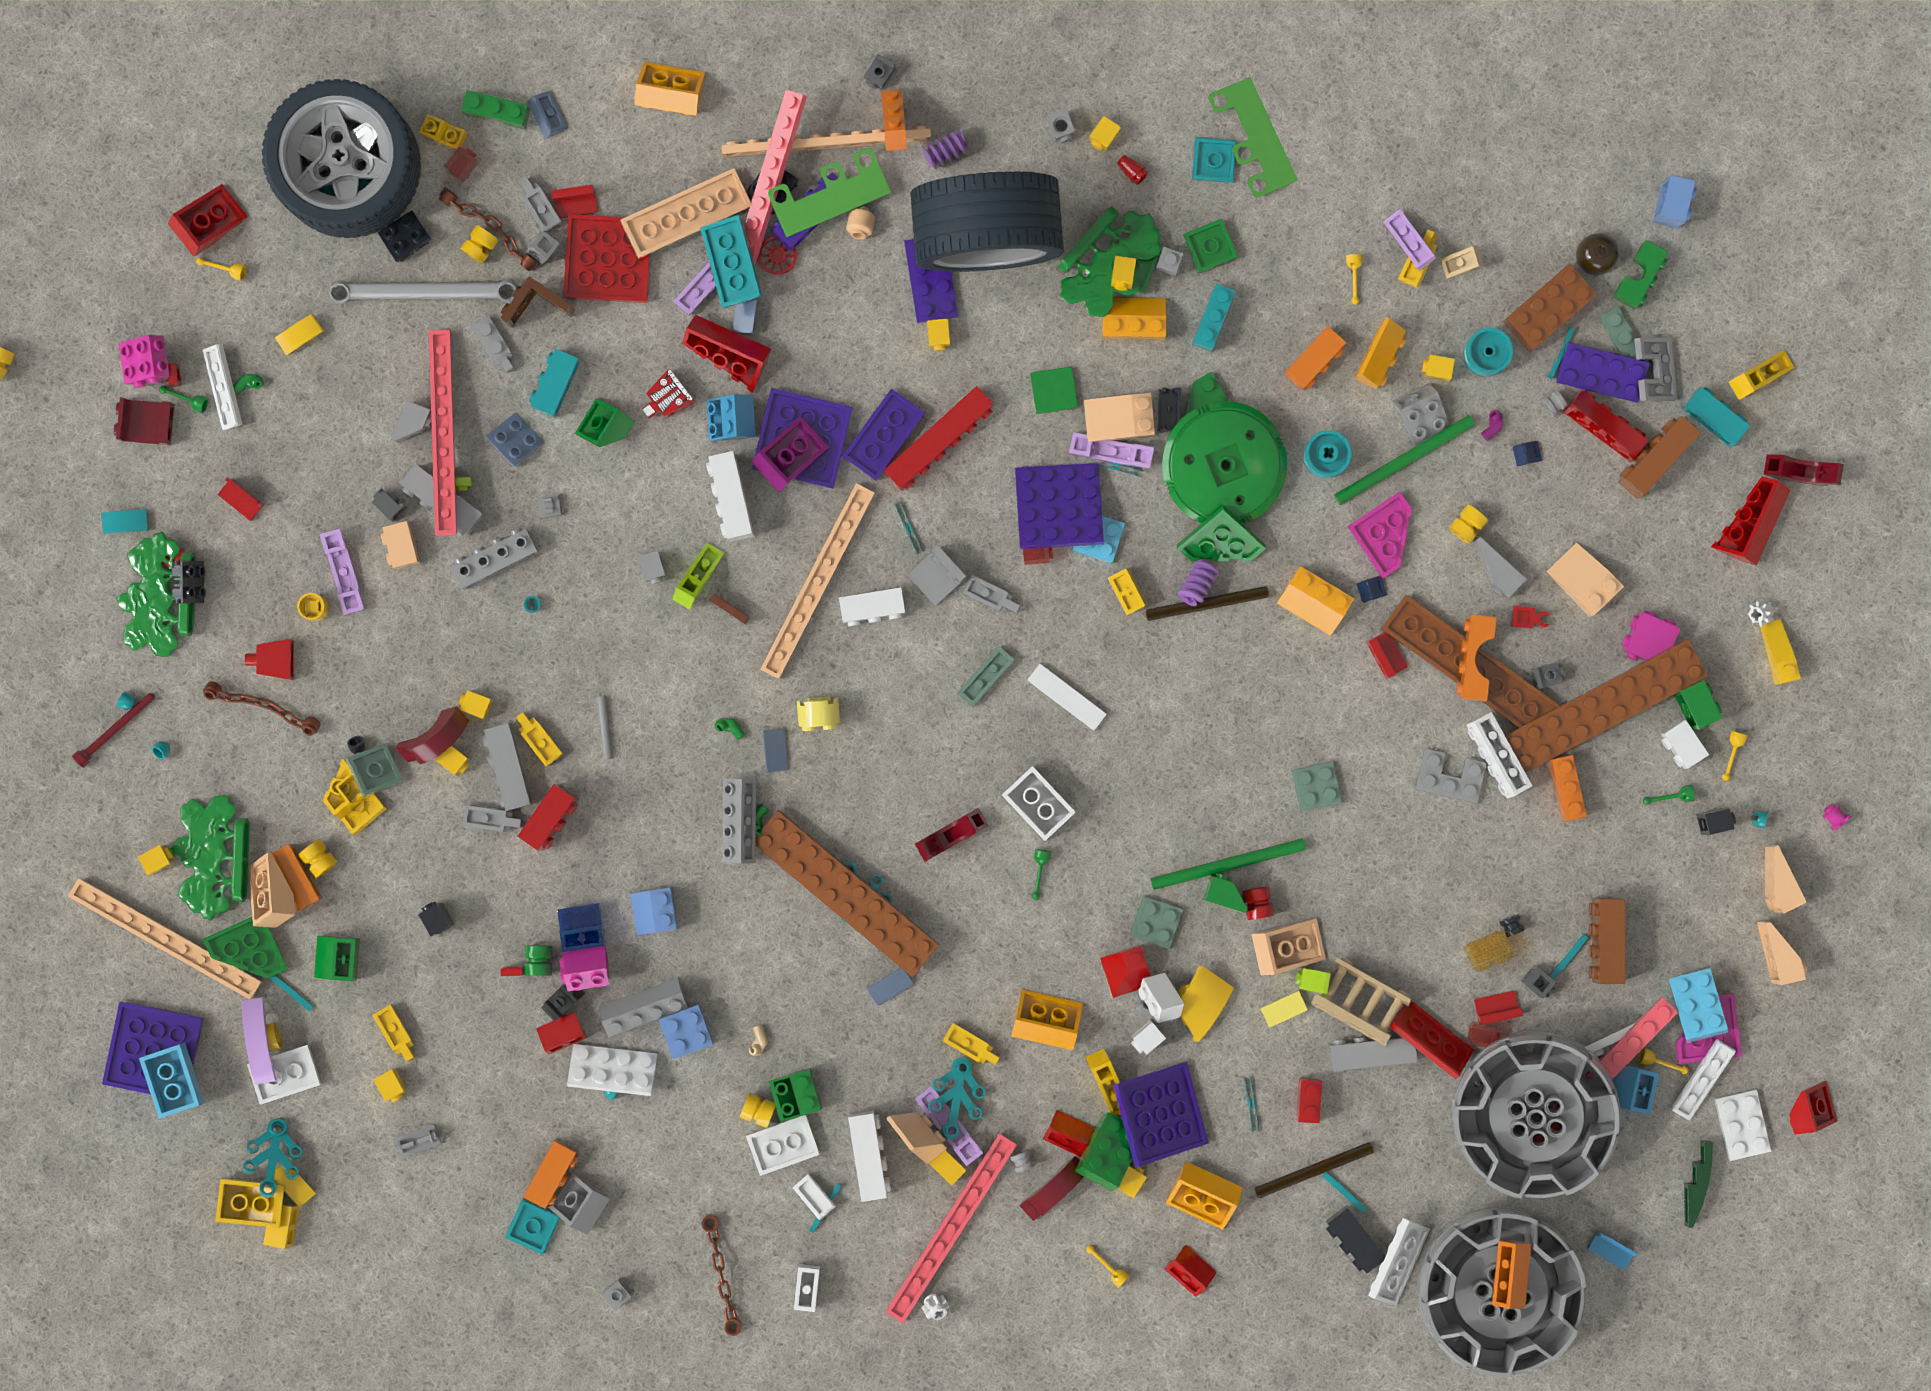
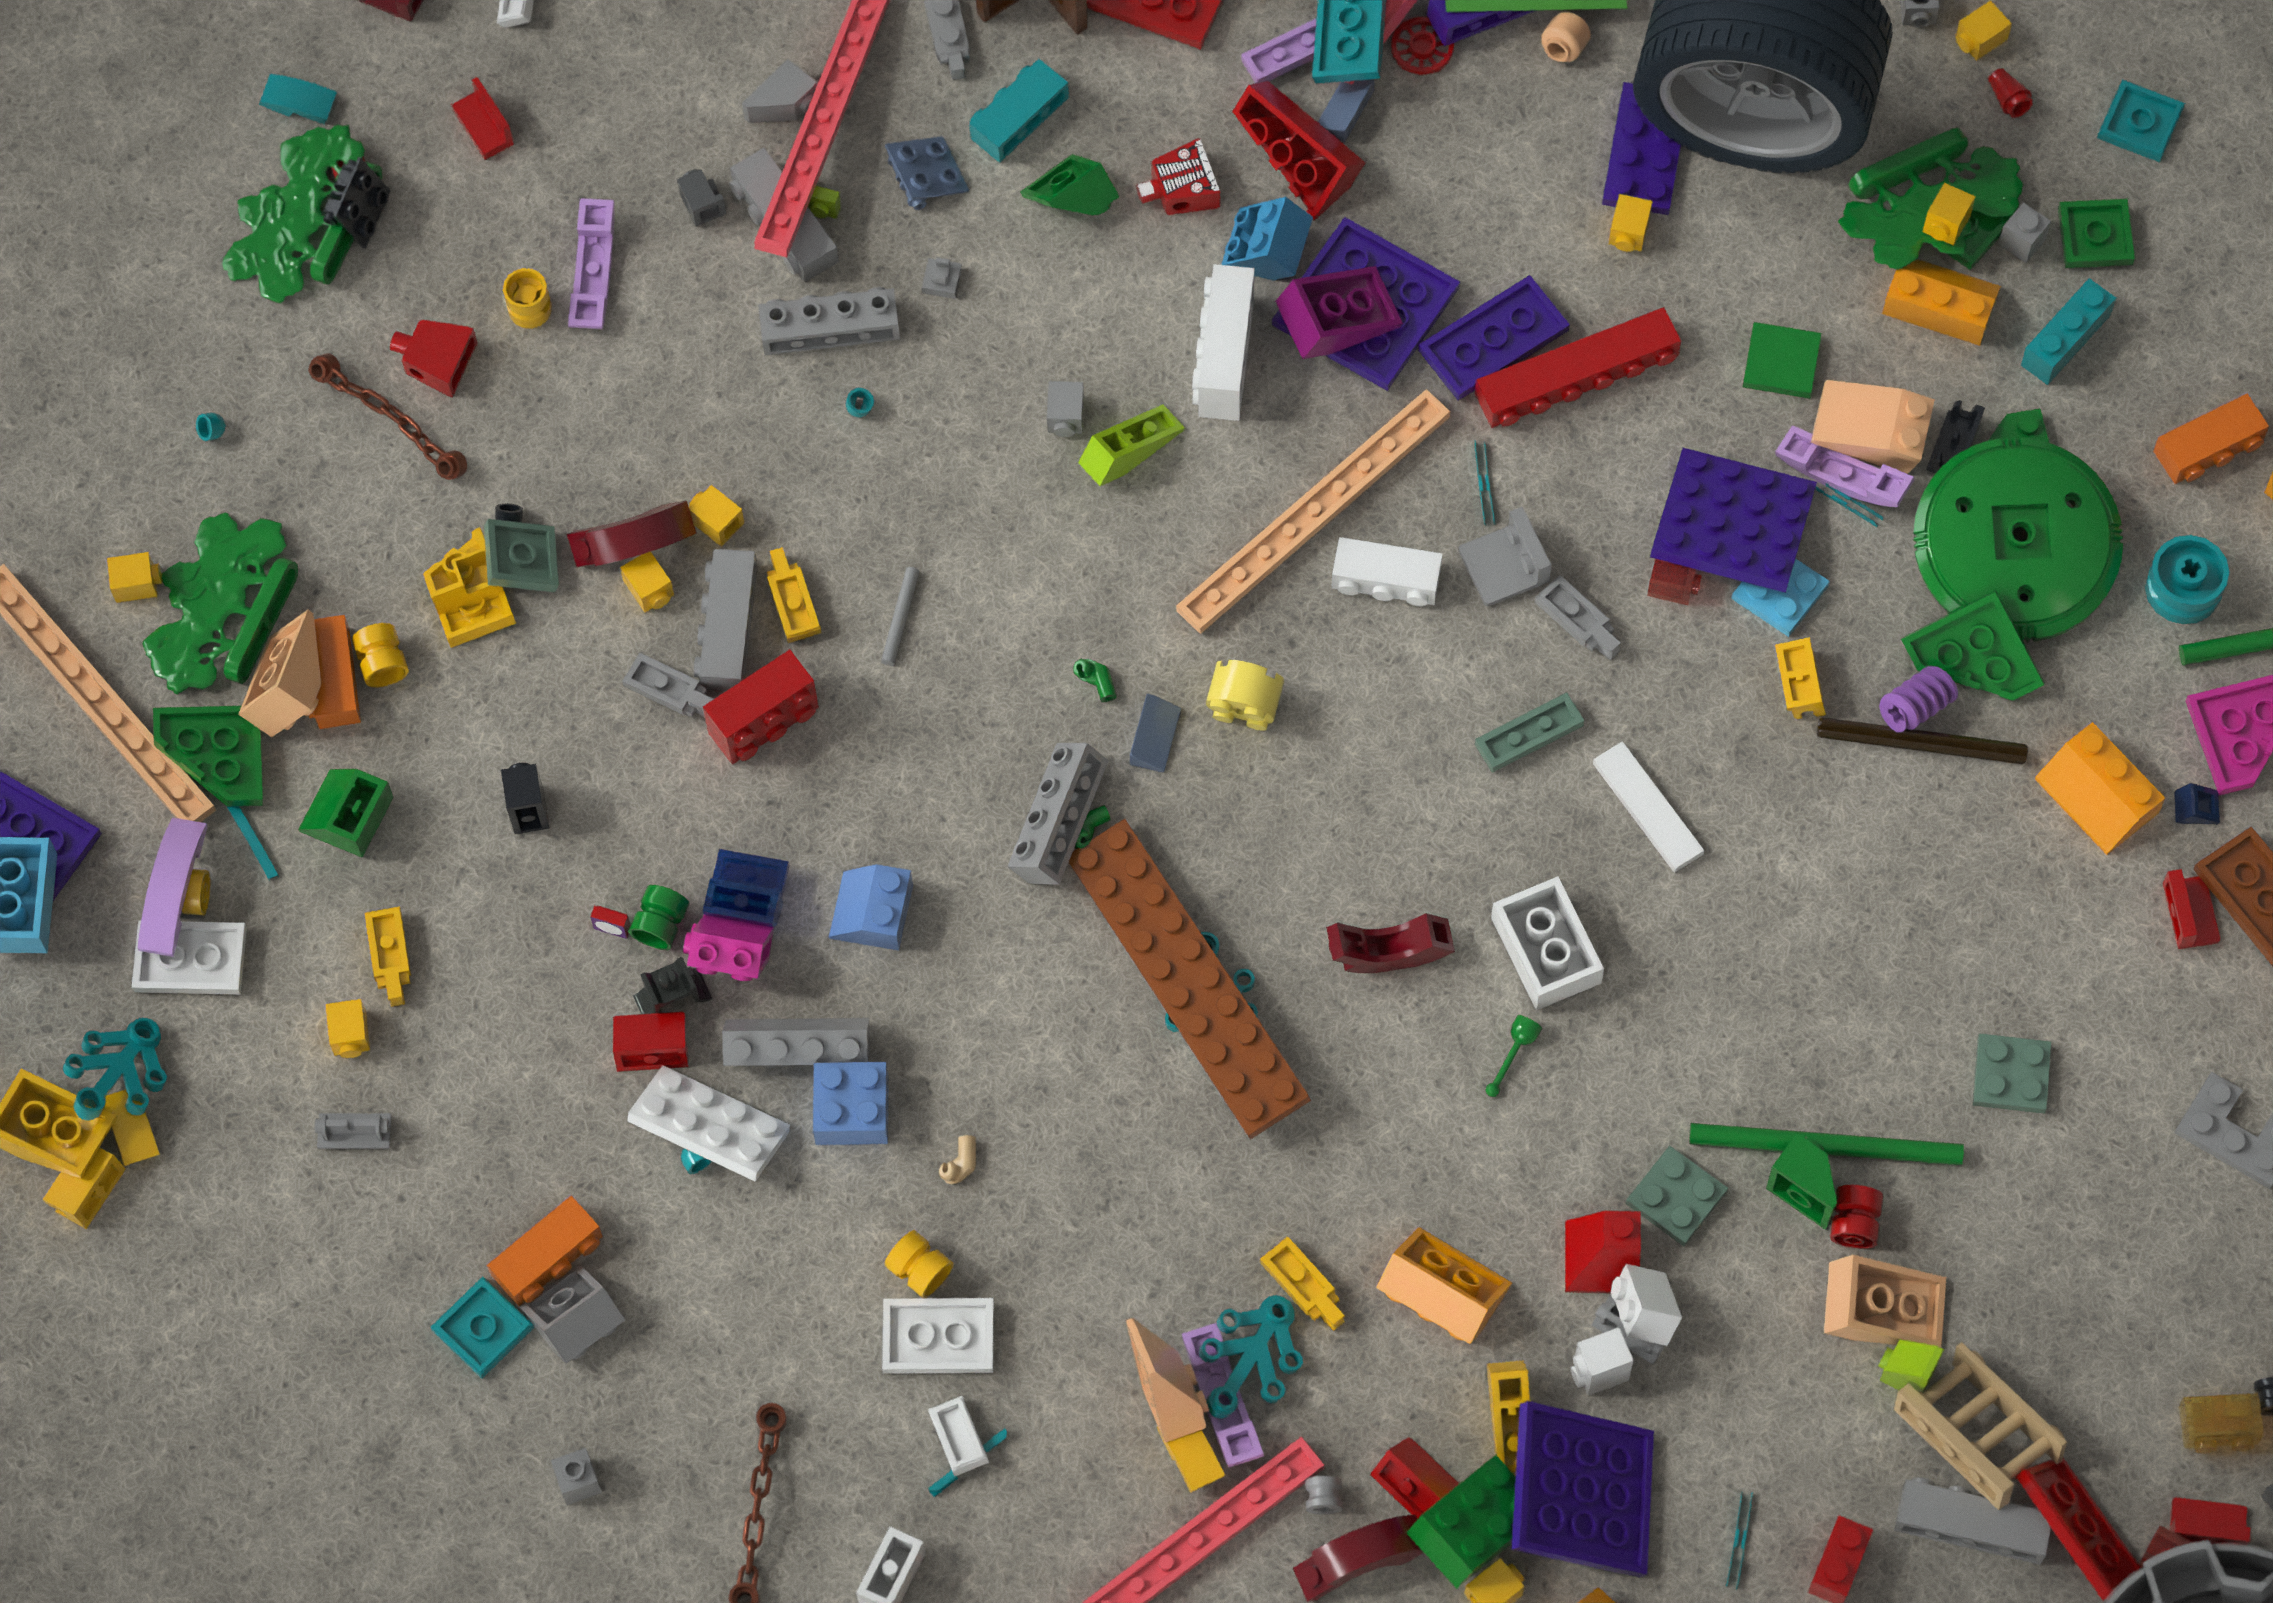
camera: 25 degrees right, 20 degrees down
dark red piece [72,693,155,768] -> none
teal hinge [117,691,135,710] -> none
light nougat brick [381,521,420,569] -> none
copper tile [709,594,749,624] -> none
green slope [769,1068,822,1122] -> none
white brick [848,1110,891,1202] -> none
sand blue slope [867,968,913,1006] -> none
yellow slope [1178,966,1234,1042] -> none
bright green piece [1208,77,1298,197] -> none
light yellow tile [1260,991,1307,1028] -> none

